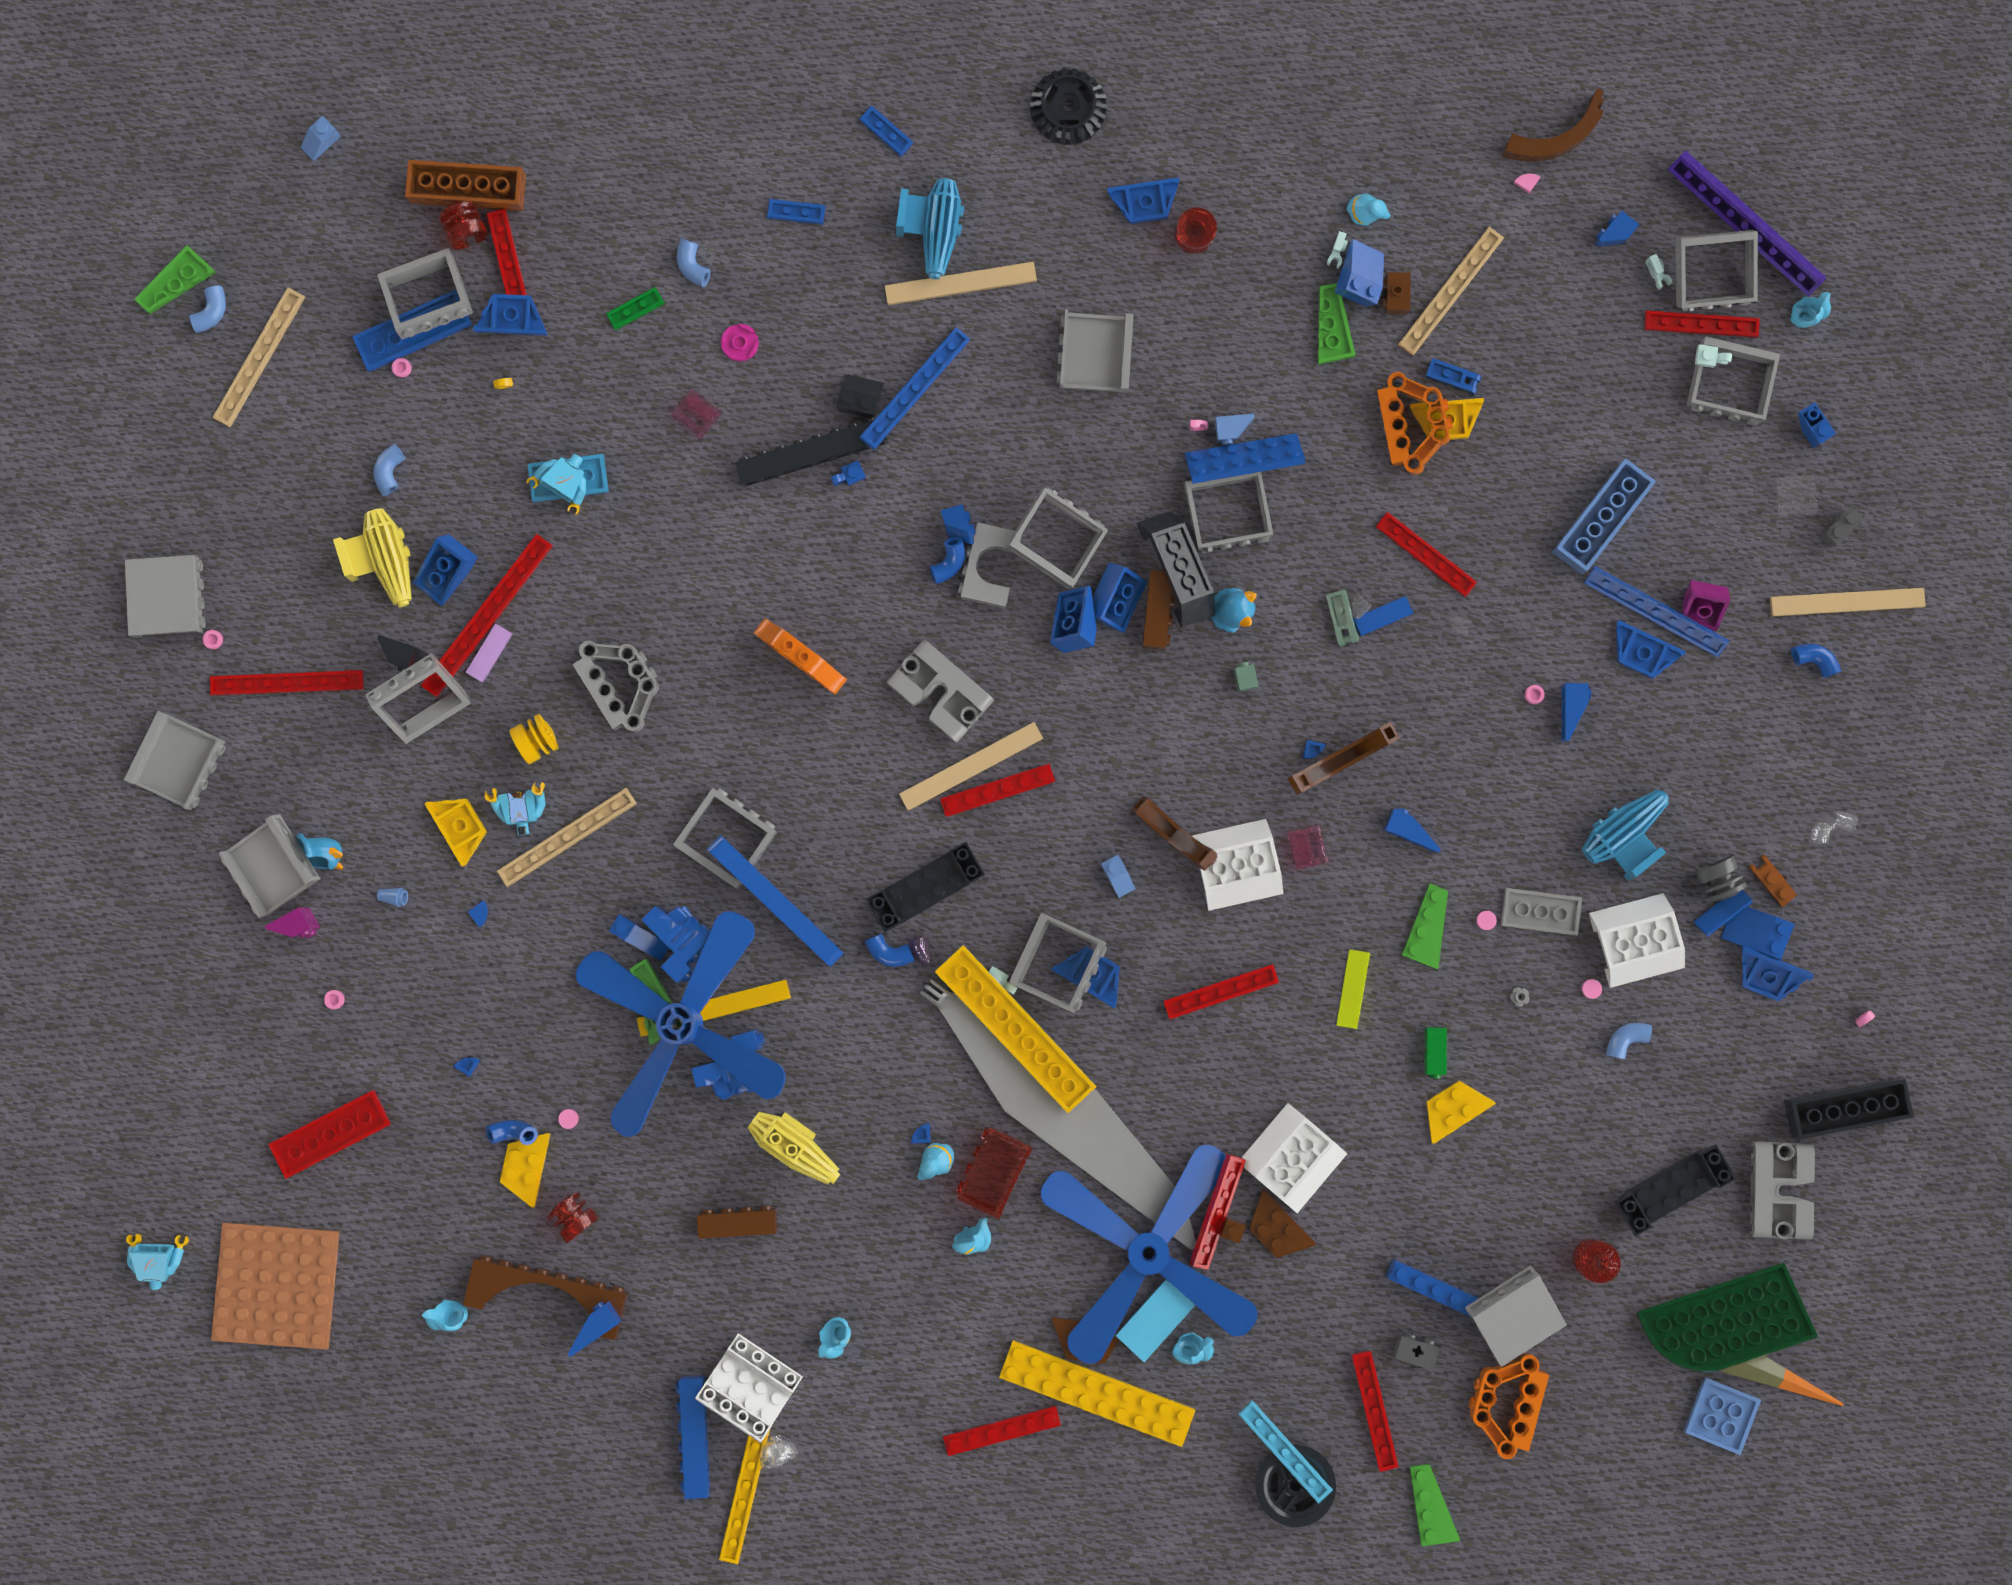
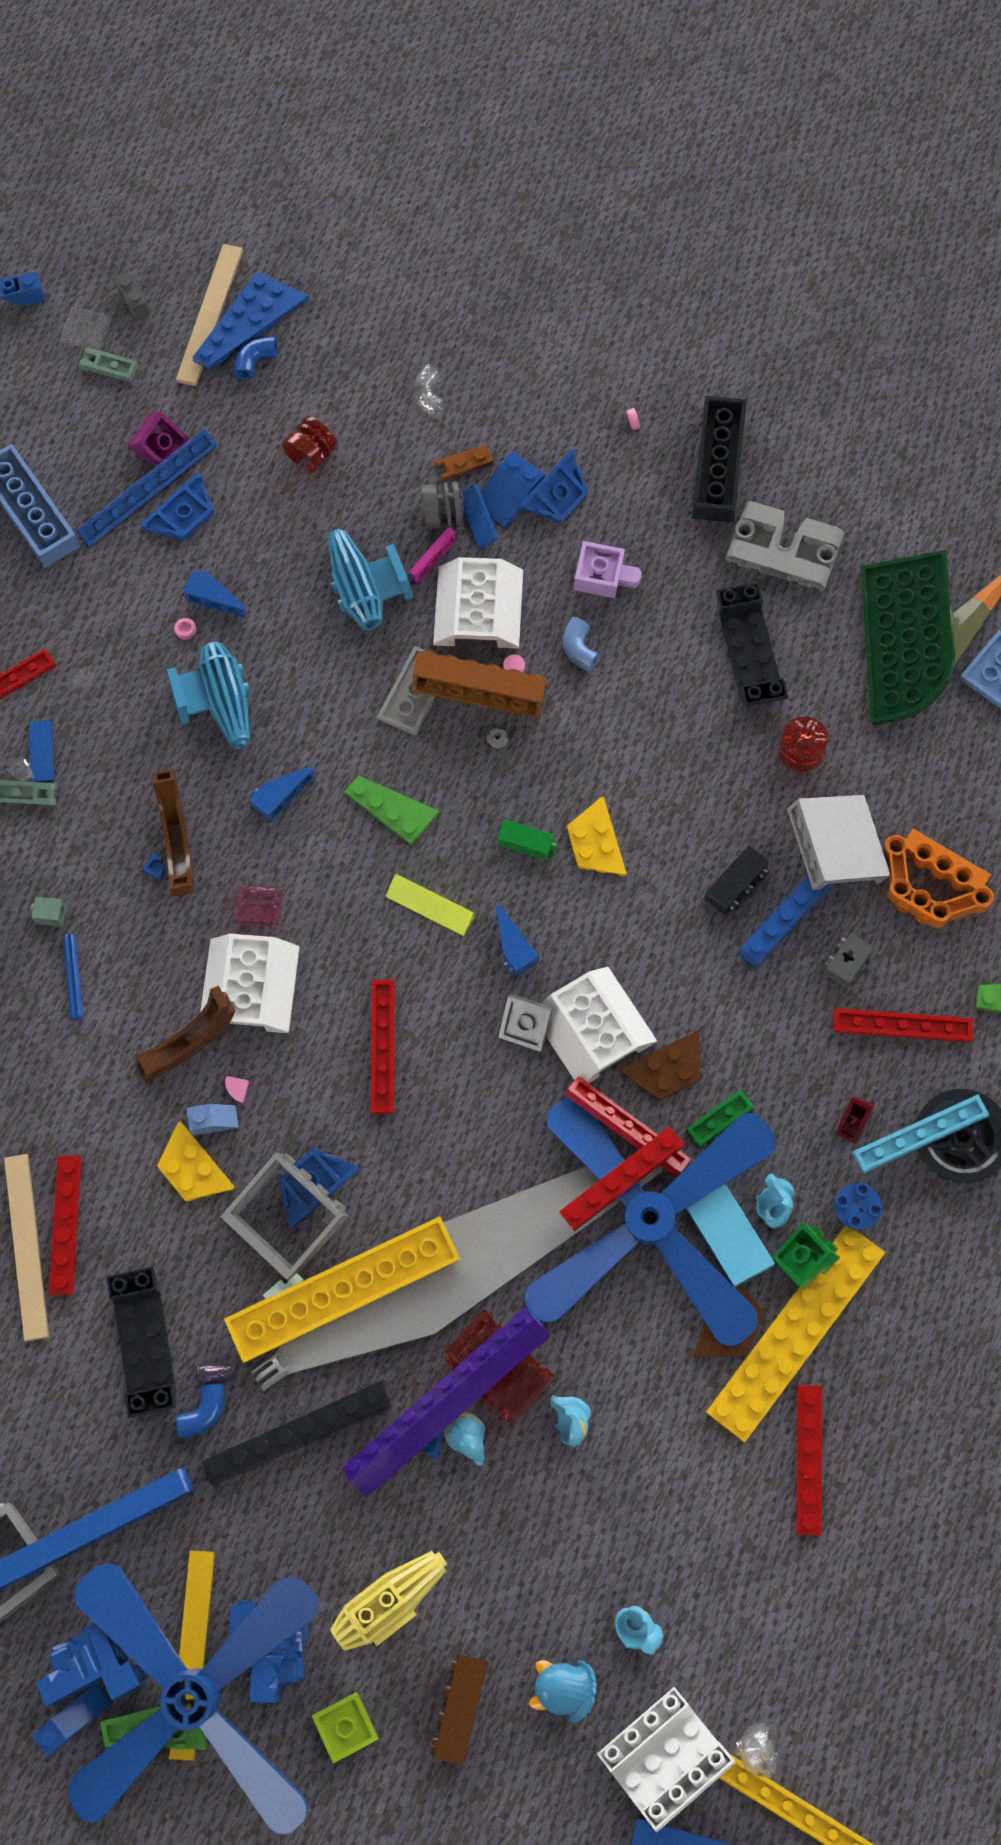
camera: 70 degrees left, 15 degrees down
reddish brown brick [1220,1217,1246,1244] -> none
bright pink tile [1476,911,1497,930] -> none
none -> blue axle [63,934,83,1020]
none -> sand green plate [78,347,138,383]
none -> yellow wing [157,1121,236,1202]
none -> dark azure piece [167,642,250,749]
none -> blue wing [193,272,309,370]
none -> black brick [201,1381,392,1486]
none -> bright pink tile [225,1076,249,1104]
none -> clear red wheel [282,416,338,473]
none -> lime plate [312,1692,379,1764]
none -> dark purple brick [343,1307,550,1498]
none -> dark pink tile [409,527,456,584]
none -> dark orange brick [412,650,547,718]
none -> blue slope [496,904,539,977]
none -> flat silver plate [498,994,554,1052]
none -> dark azure hair [529,1660,597,1723]
none -> red plate [559,1126,685,1232]
none -> lavender brick [573,541,641,598]
none -> green tile [685,1089,755,1149]
none -> black brick [704,845,769,915]
none -> green plate [772,1222,840,1289]
none -> dark red slope [835,1095,874,1144]
none -> blue plate [835,1183,882,1230]

